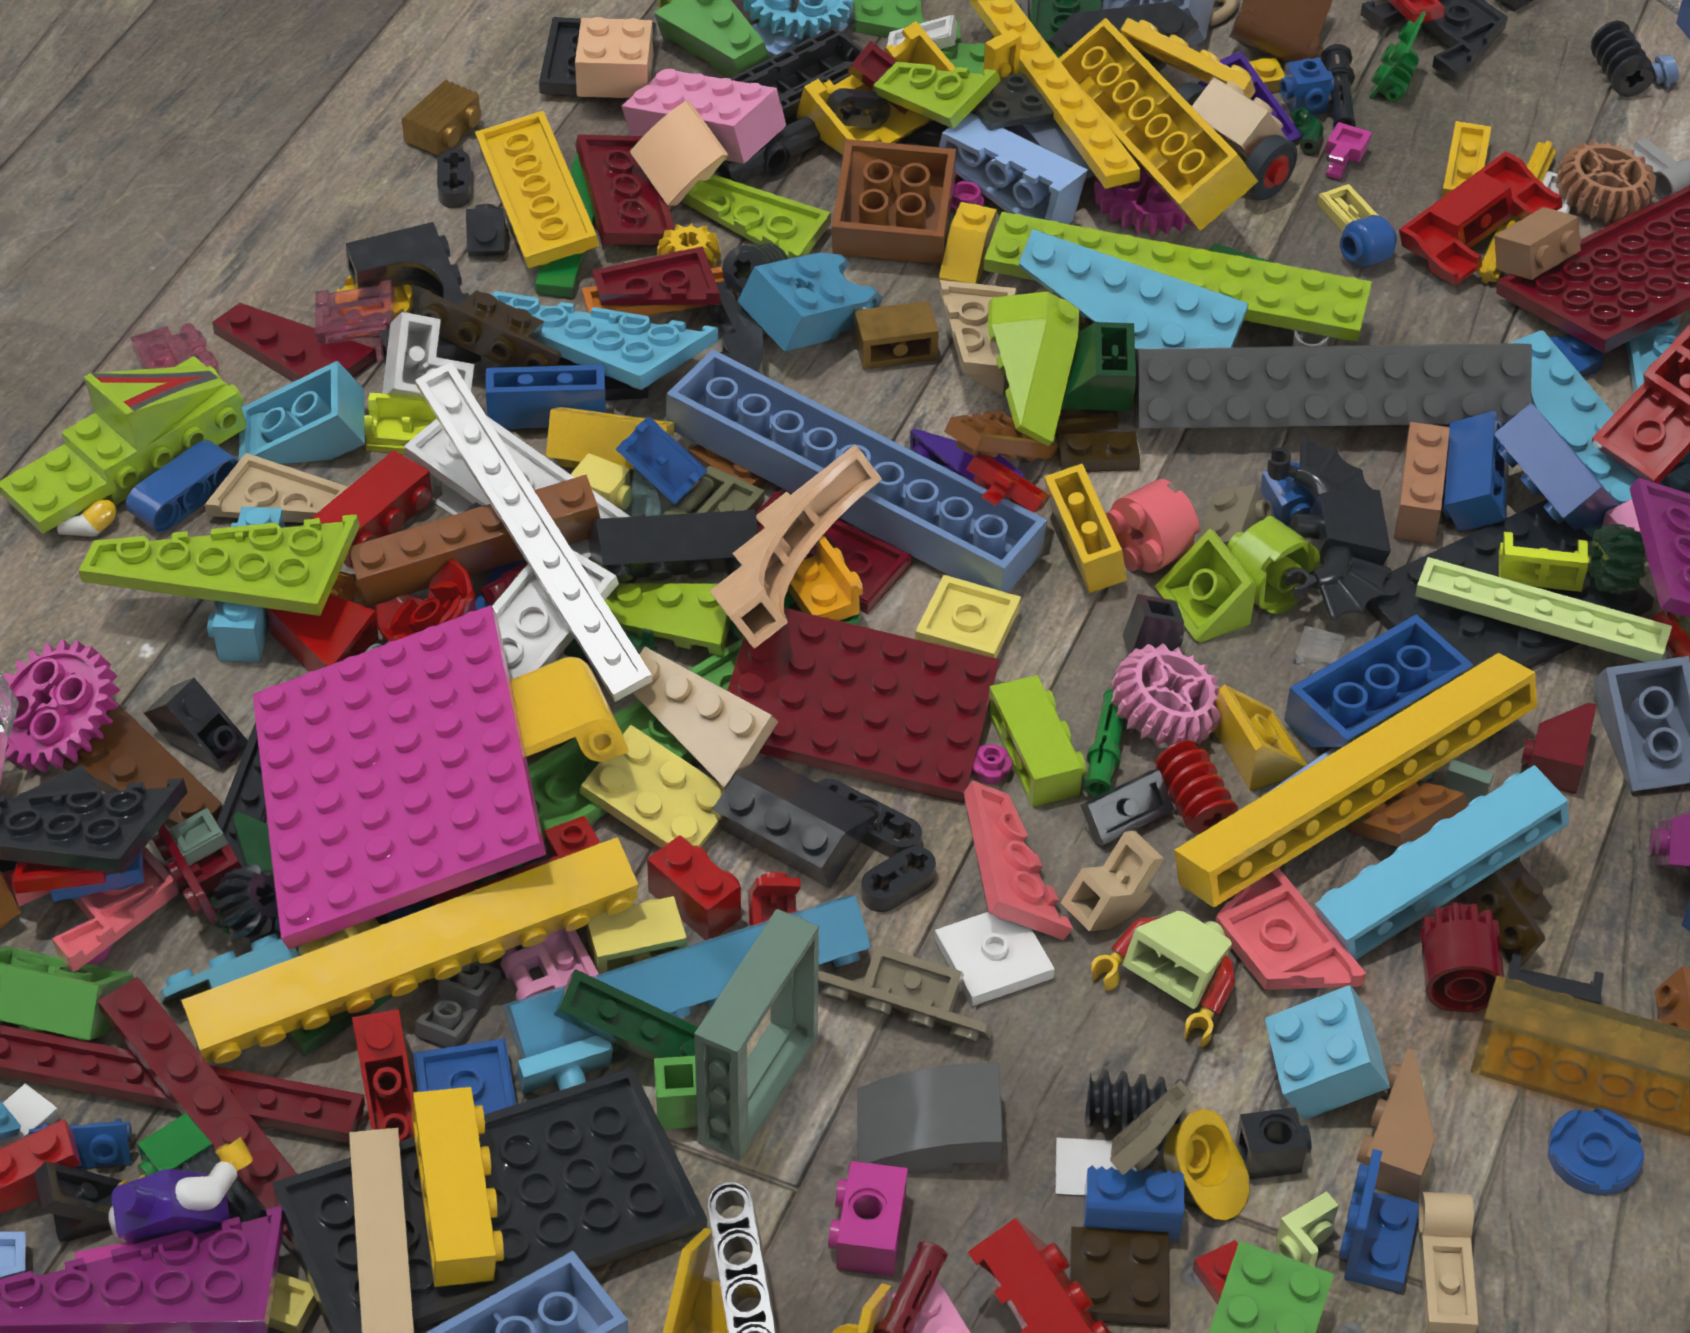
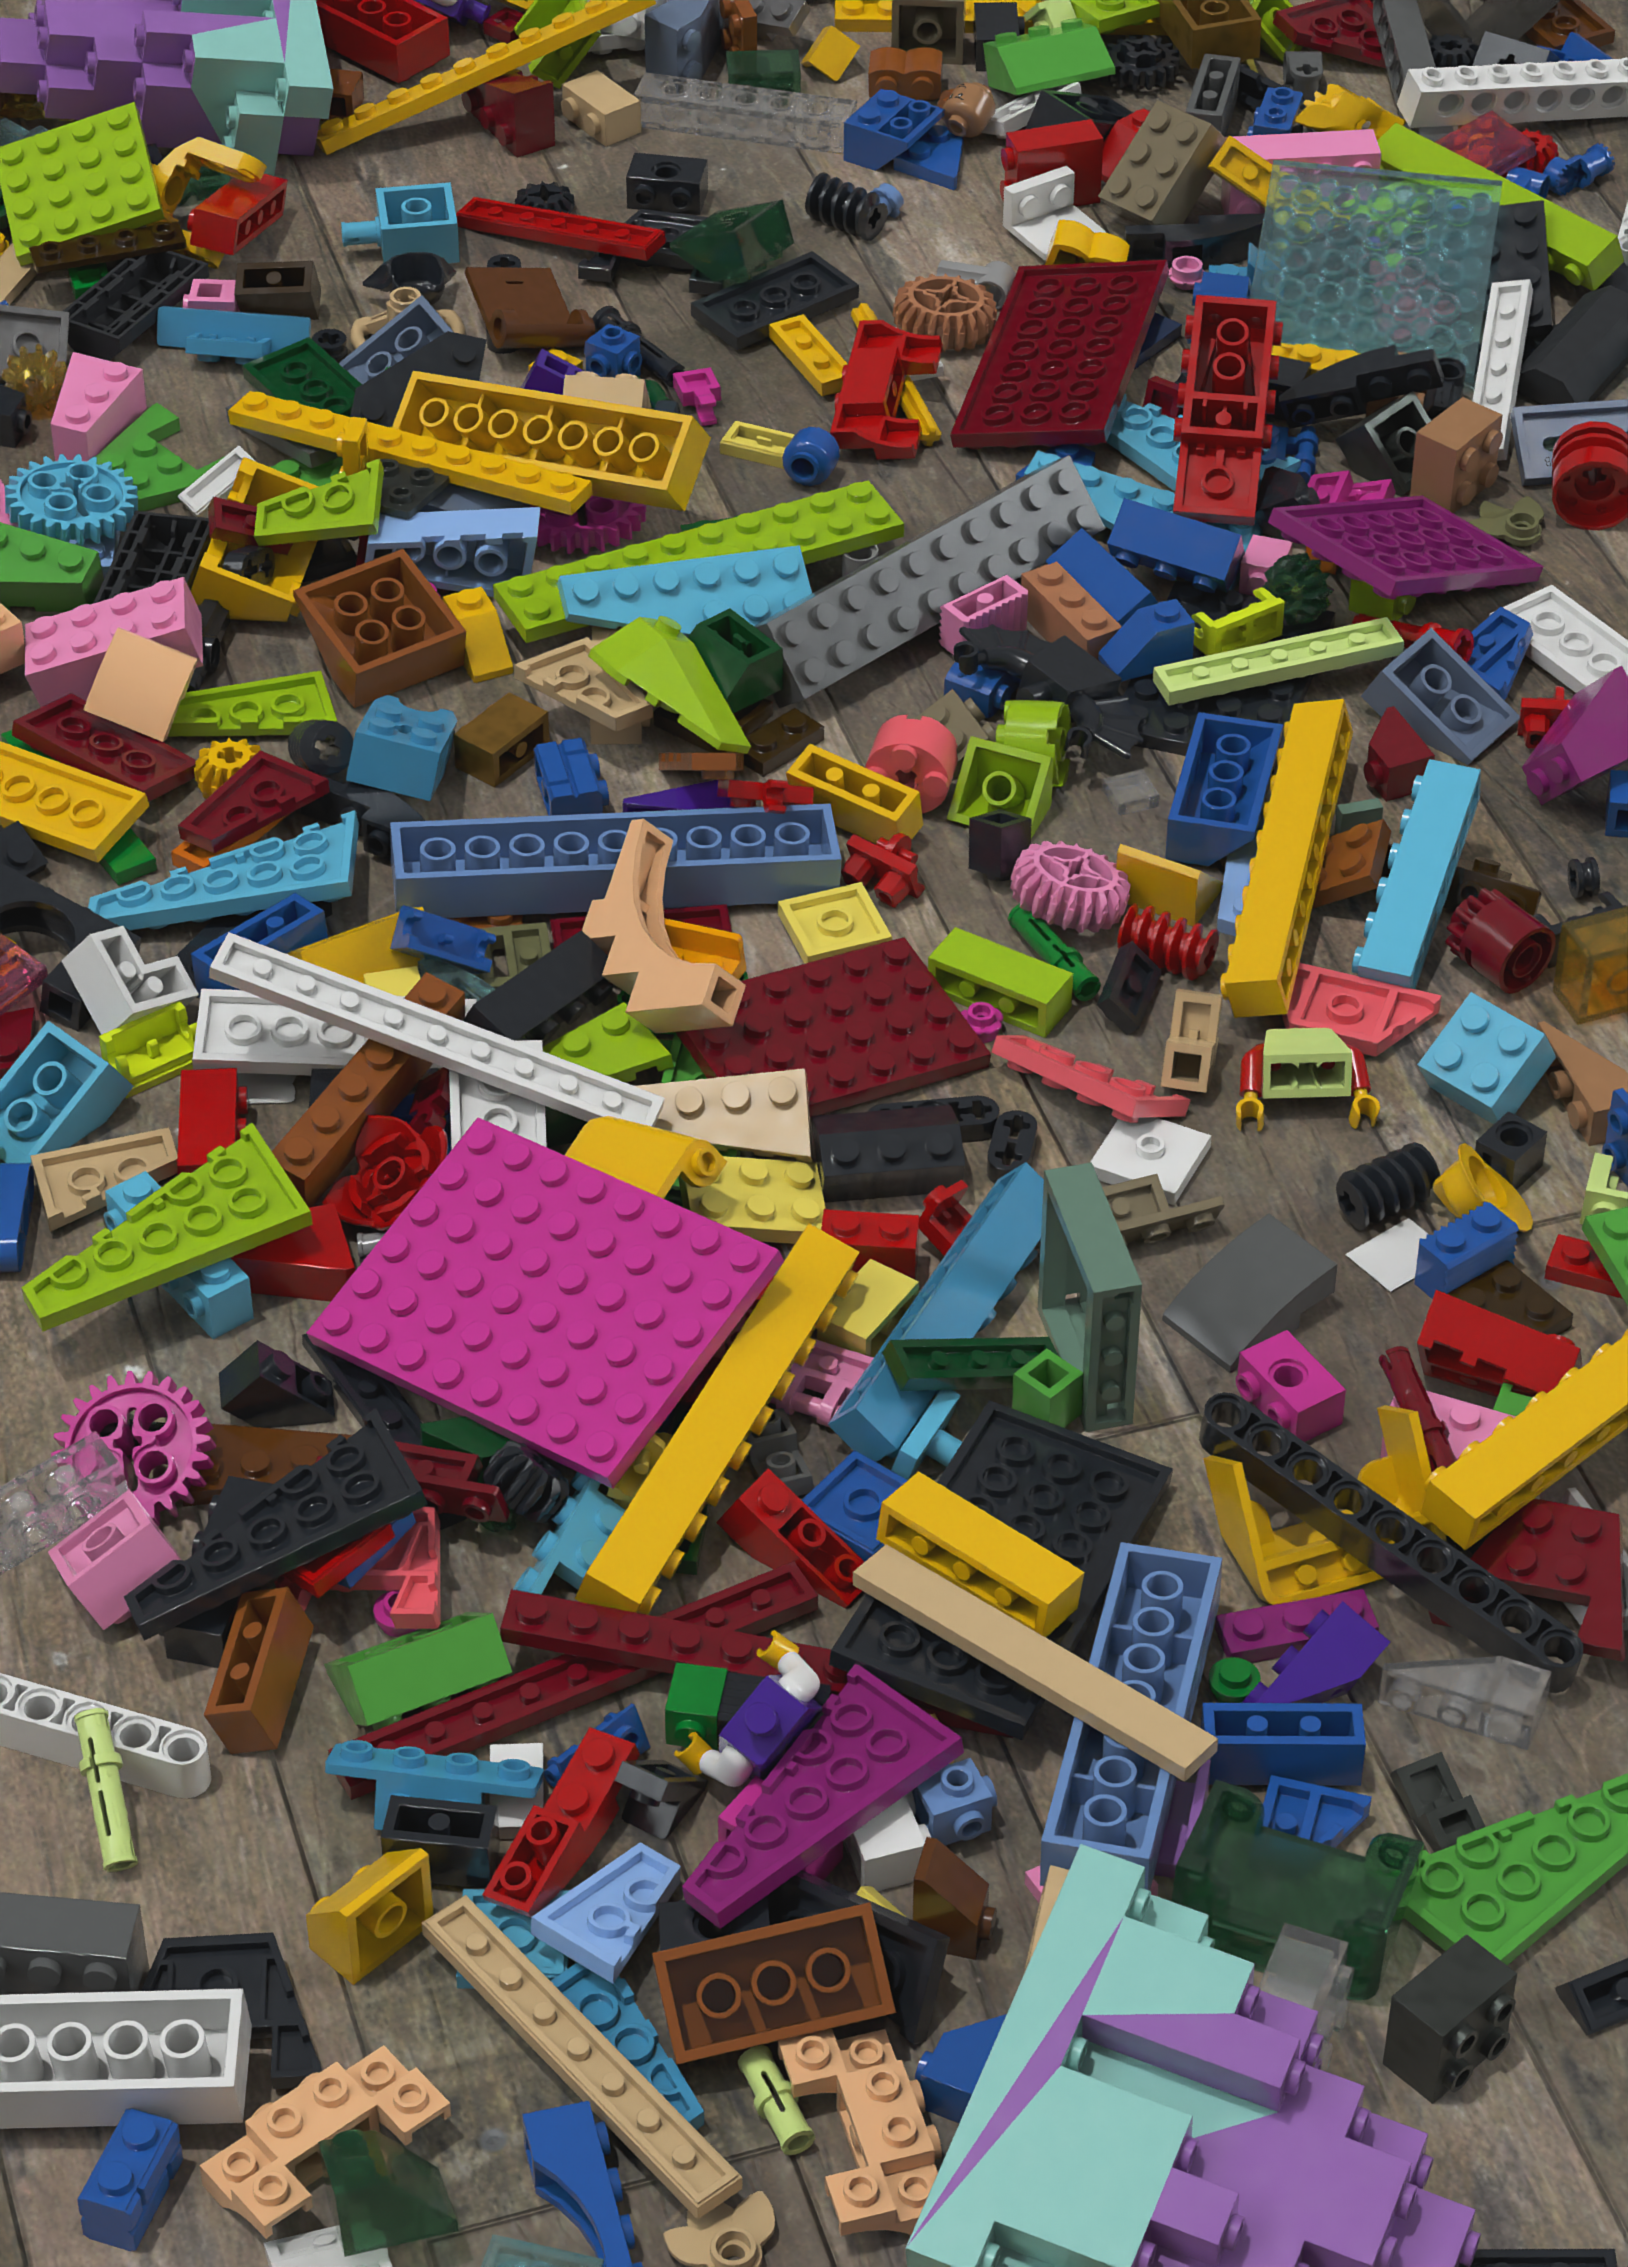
camera: 40 degrees left, 5 degrees down
sand green tile [168,808,228,866] -> none
dark brown bracket [416,290,561,367] -> none
dark tan wing [1110,1080,1193,1175] -> none
yellow plate [1120,18,1255,99] -> none
green hinge [1369,12,1426,102] -> none
medium nougat brick [1494,207,1581,280] -> none
none -> blue brick [534,738,609,816]
none -> clear green slope [669,199,794,284]
none -> black plate [691,251,859,350]
none -> red hips [841,832,925,908]
none -> bright pink brick [939,575,1028,655]
none -> blue slope [1098,599,1195,682]
none -> black bush [1567,857,1600,898]

